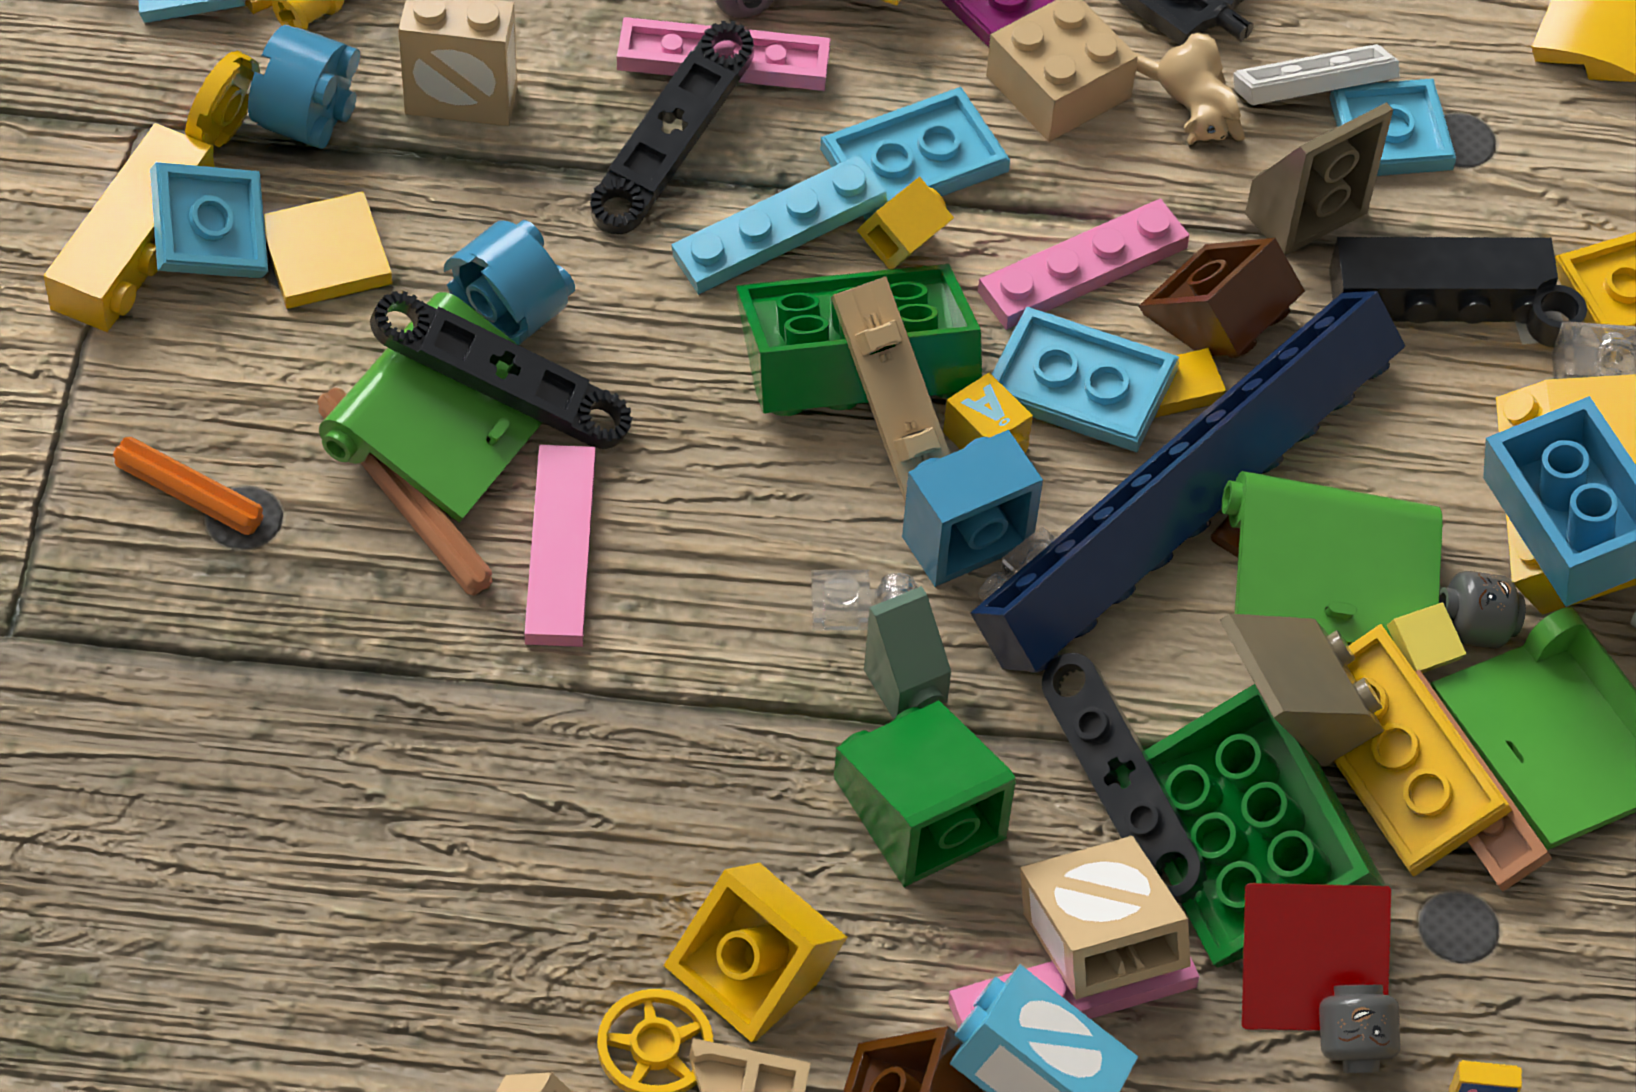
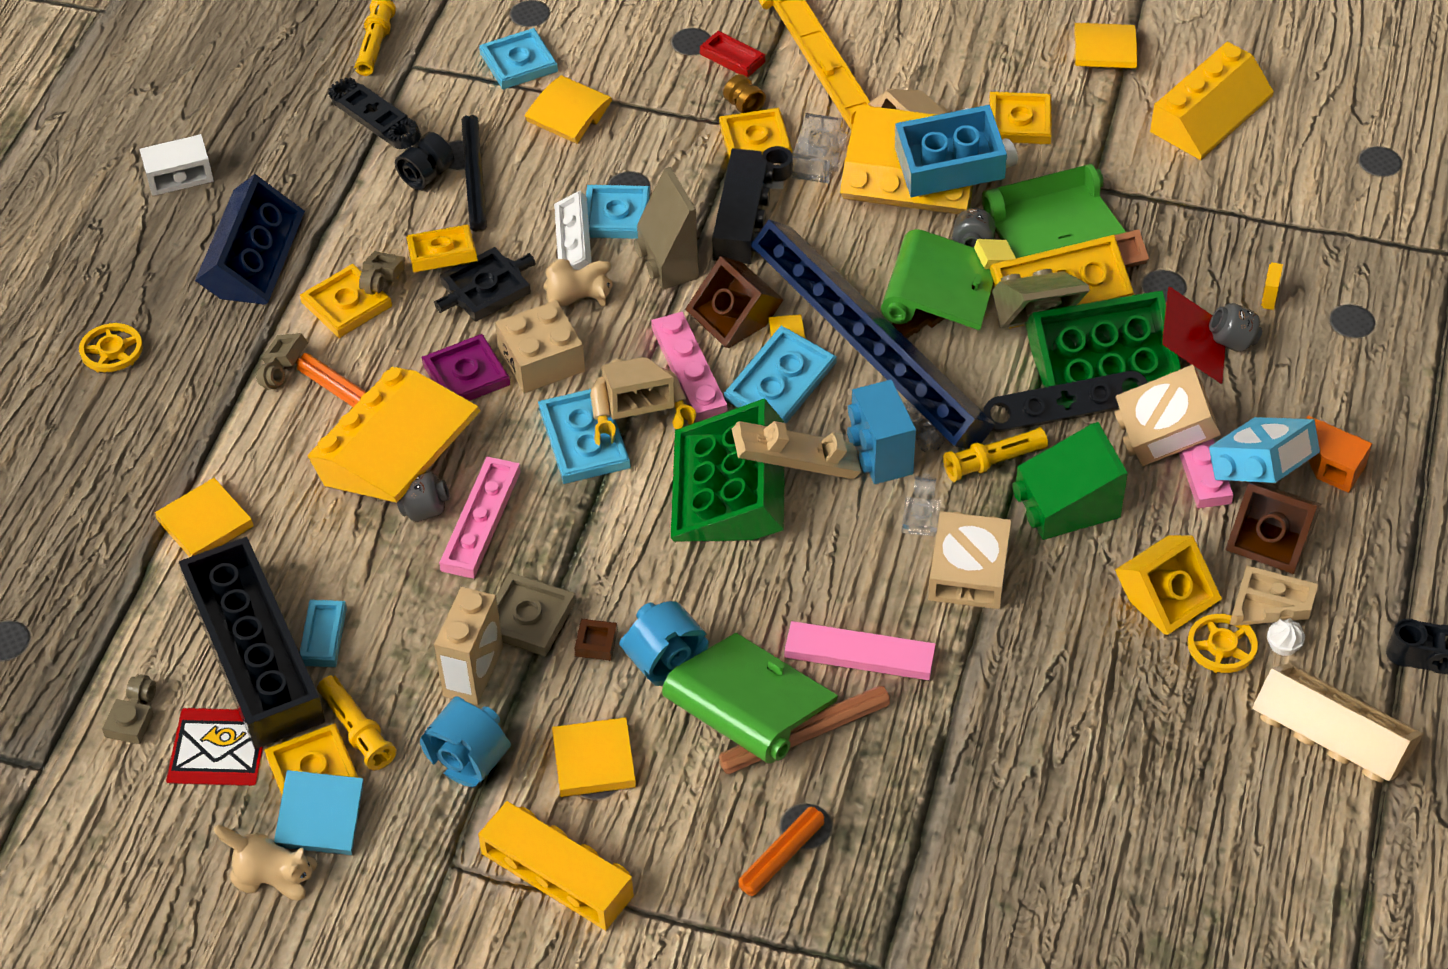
camera: 75 degrees left, 5 degrees down
medium azure tile [150,162,268,279] -> none
yellow tile [185,50,260,152] -> none
black piece [370,291,633,449] -> none
black piece [590,20,754,235] -> none
medium azure plate [671,154,887,295] -> none
yellow brick [857,176,954,270] -> none
sand green slope [864,586,951,719] -> none
yellow brick [943,372,1033,453] -> none
none -> dark tan plate [496,572,576,657]
none -> reddish brown plate [574,619,618,661]
none -> tan torso [590,357,696,445]
none -> tan brick [928,511,1011,609]
none -> yellow pin [943,427,1048,482]

